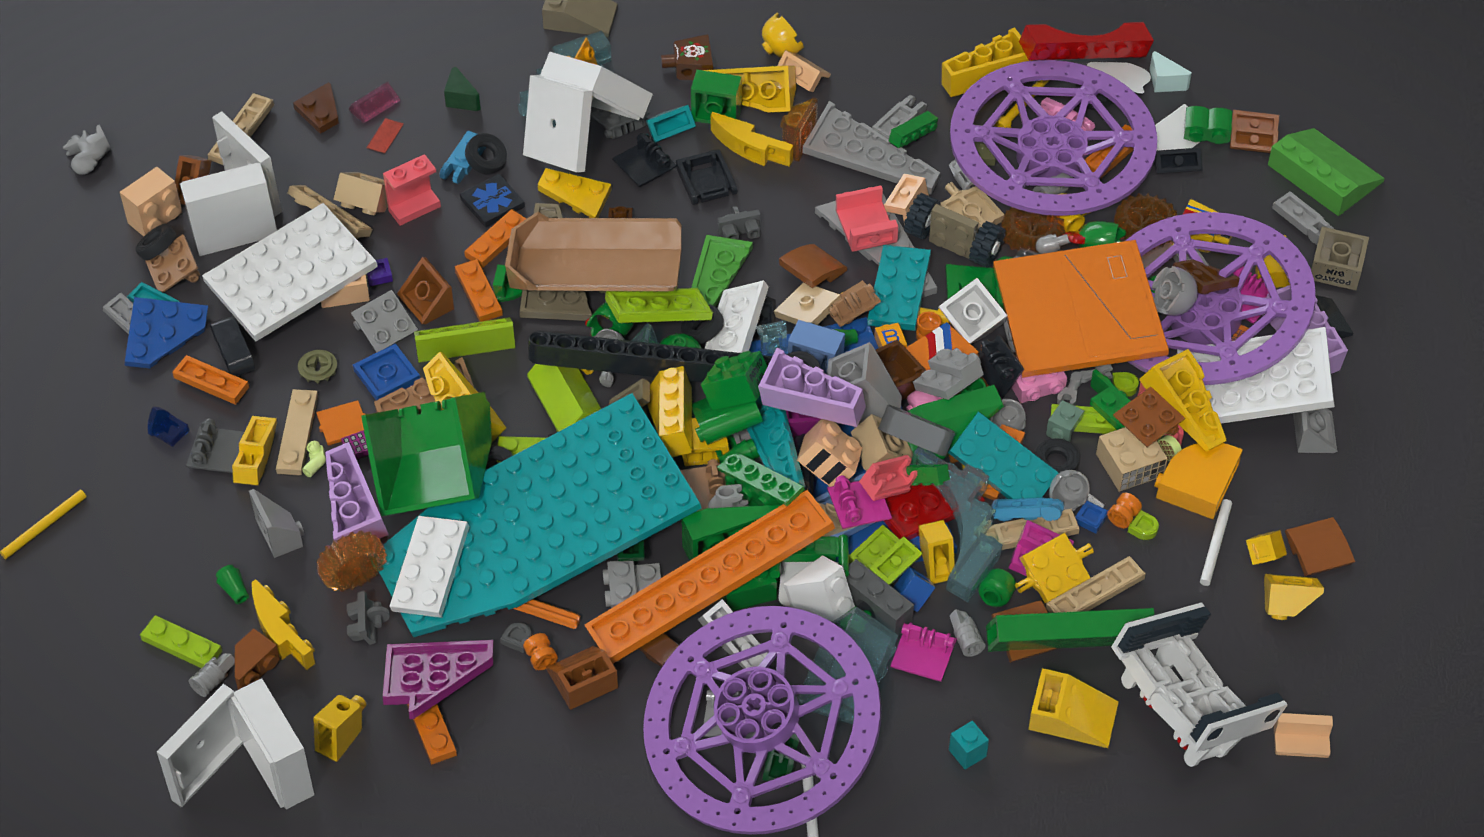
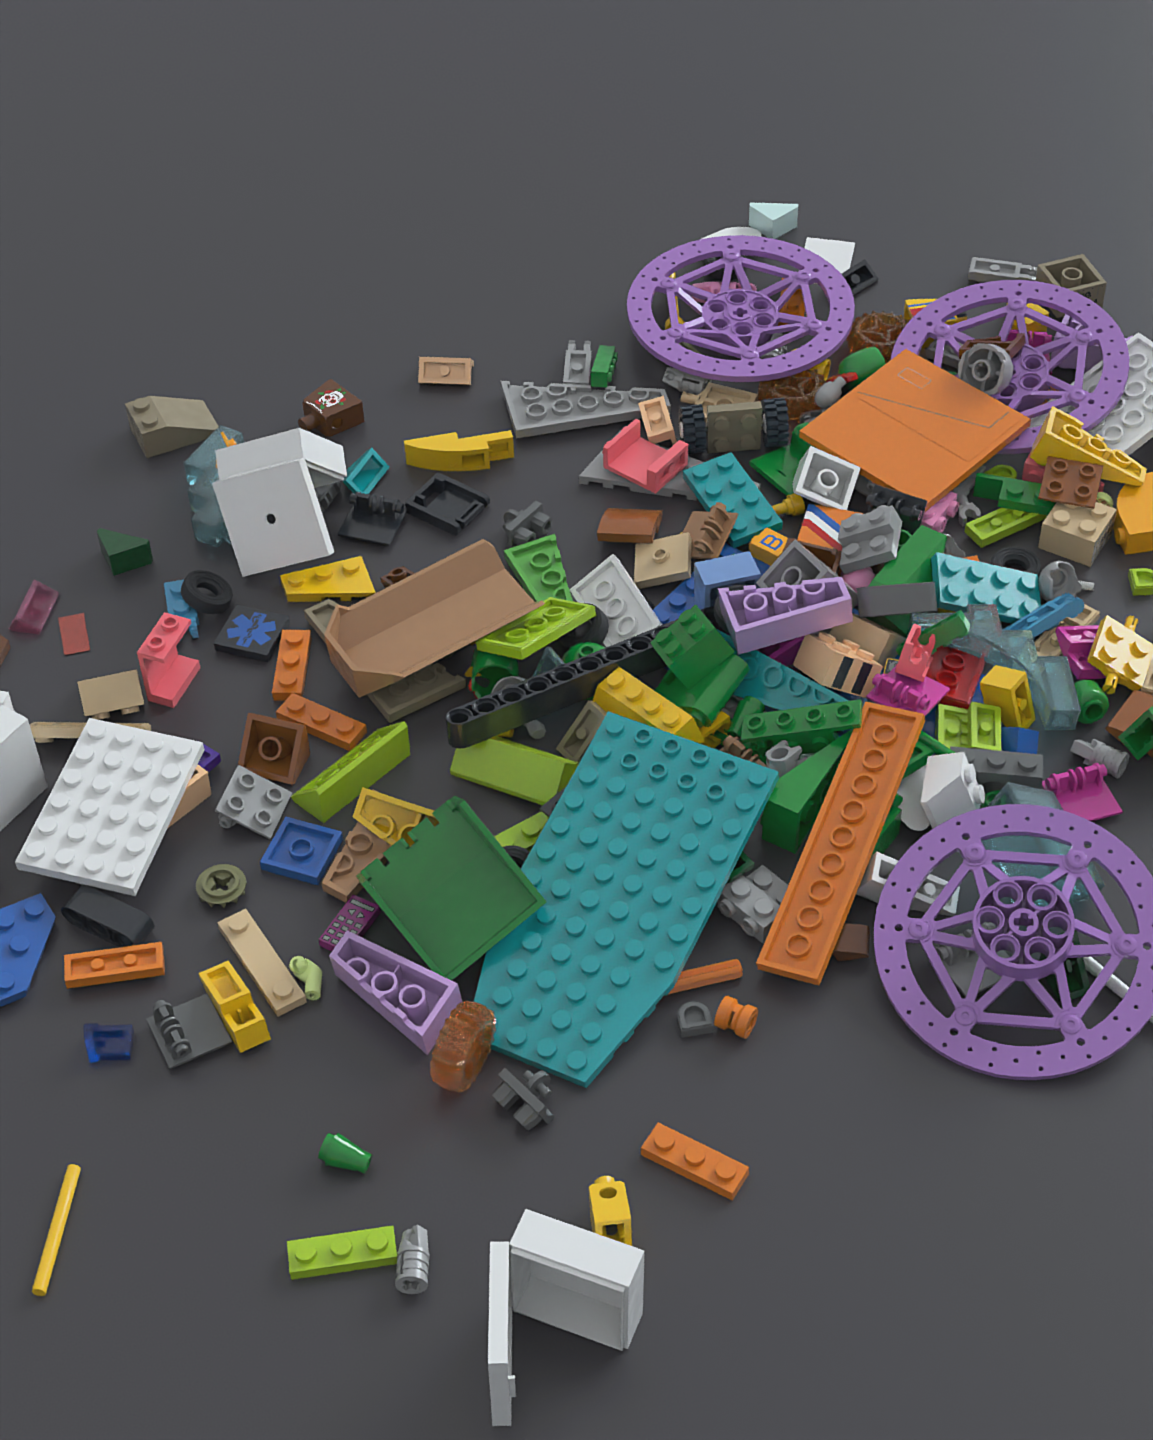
camera: 35 degrees left, 5 degrees down
dark orange slope [235,628,280,690] -> none
light grey slope [249,489,305,558] -> none
yellow slope [252,579,315,670] -> none
orange piece [316,400,366,446] -> none
magenta wing [383,640,494,719] -> none
white plate [390,516,469,617] -> none
green tile [493,264,523,302] -> none
dark orange slope [546,646,618,710] -> none
green brick [691,70,742,124] -> none
yellow wedge [703,65,796,112] -> none
clear light blue slope [756,320,787,356] -> none
yellow cylinder [762,13,804,58] -> none
clear orange slope [780,98,818,162] -> none
orange wheel [916,311,941,340] -> none
yellow wedge [942,27,1034,97] -> none
red arch [1019,22,1154,60] -> none
sand green bracket [1046,400,1084,442] -> none
blue tile [1075,501,1108,534] -> none
orange wheel [1107,493,1142,529] -> none
green brick [1184,106,1232,144] -> none
dark orange slope [1230,110,1279,153] -> none
bright green slope [1268,128,1385,216] -> none

